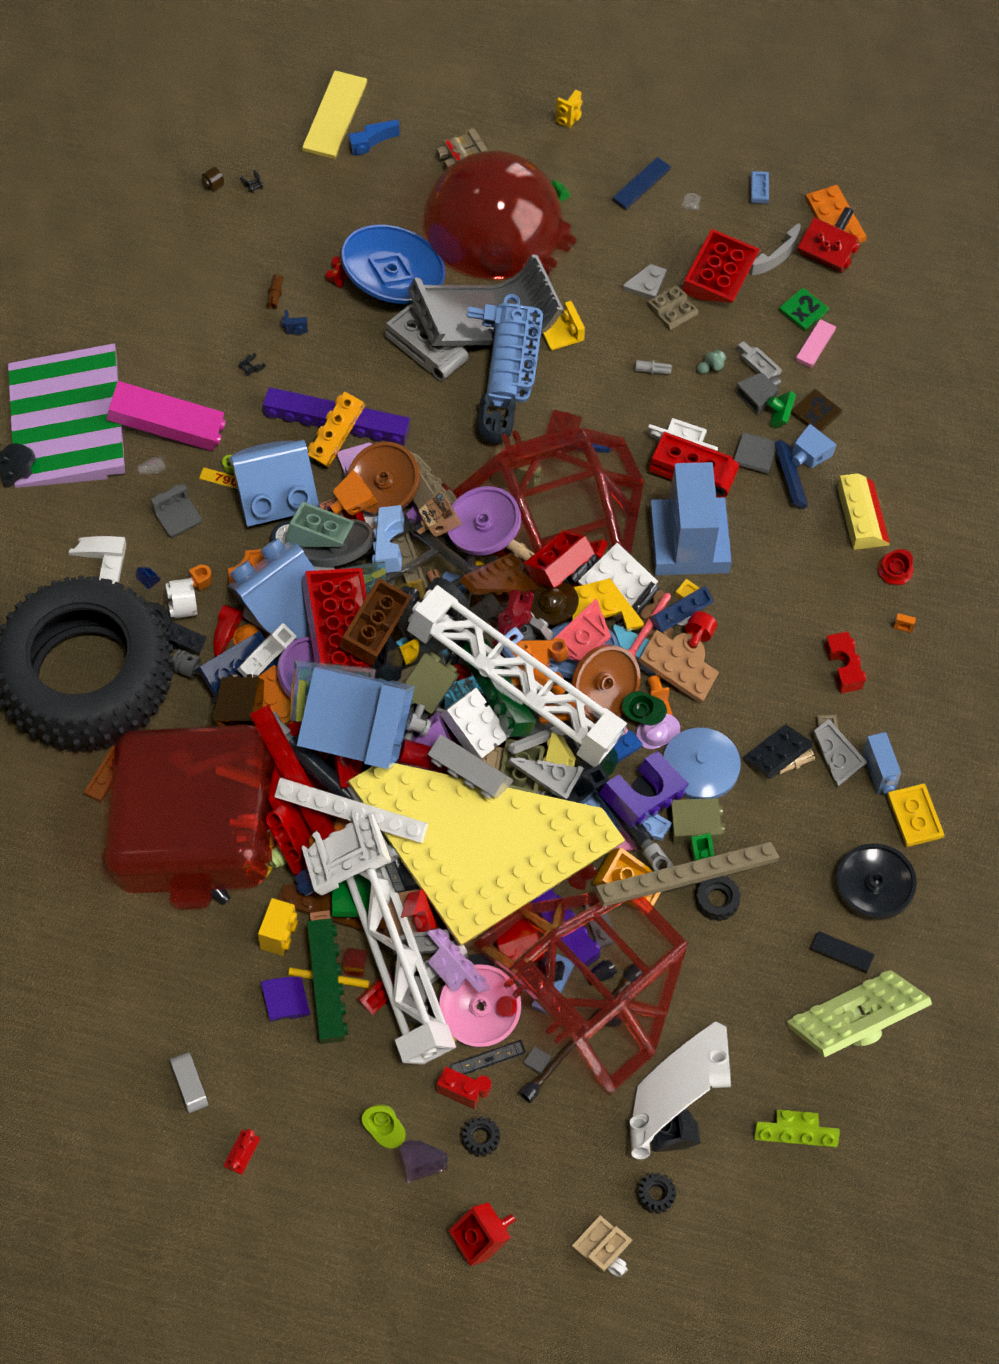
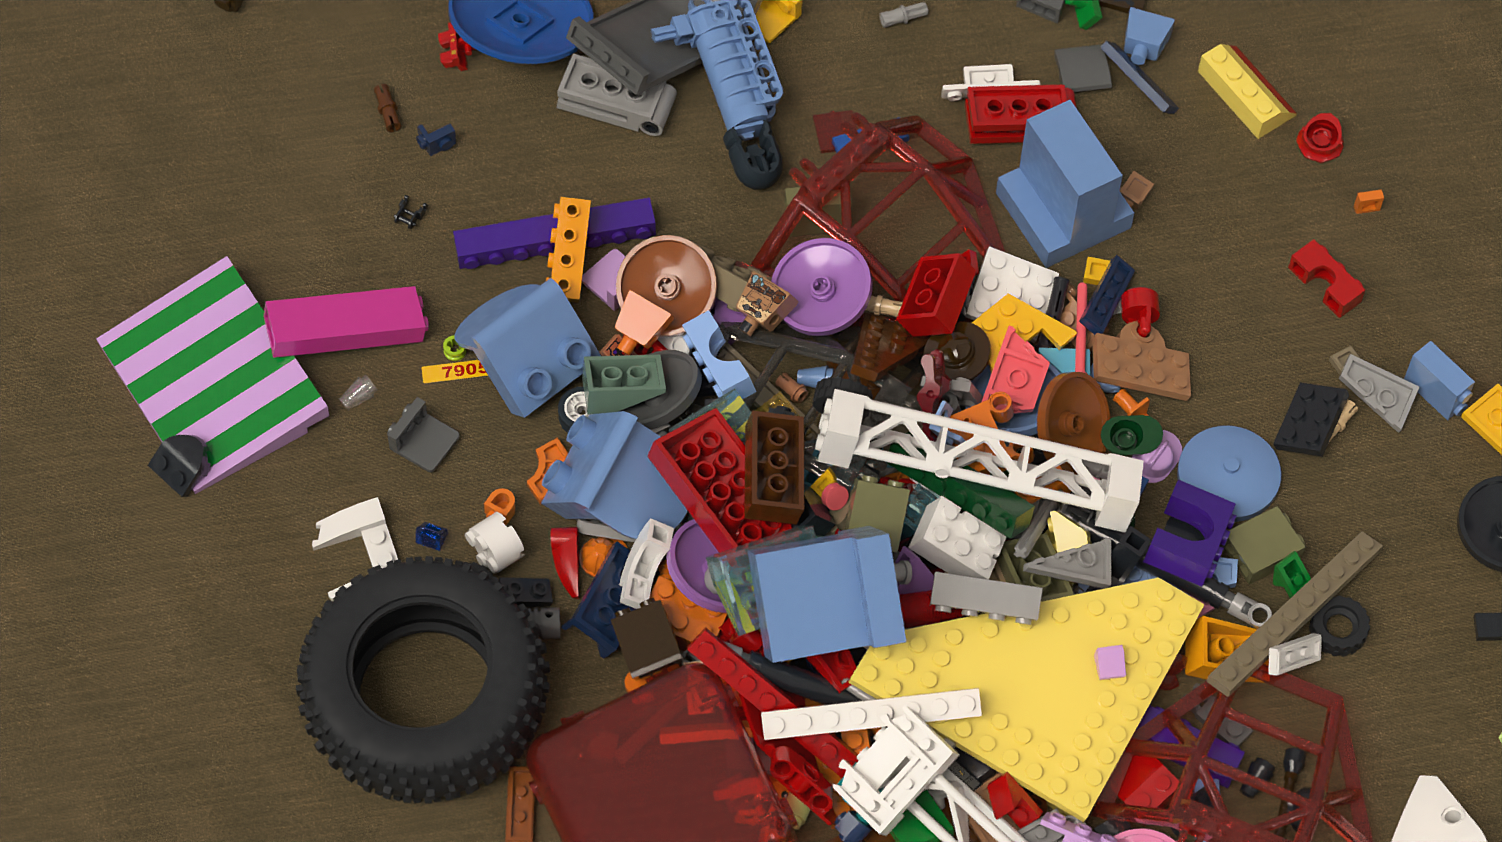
camera: 25 degrees left, 0 degrees up
none -> coral tile [821,483,849,511]
none -> lavender slope [1094,645,1126,680]
none -> medium nougat bracket [1120,171,1154,210]
none -> white tile [1269,633,1322,676]

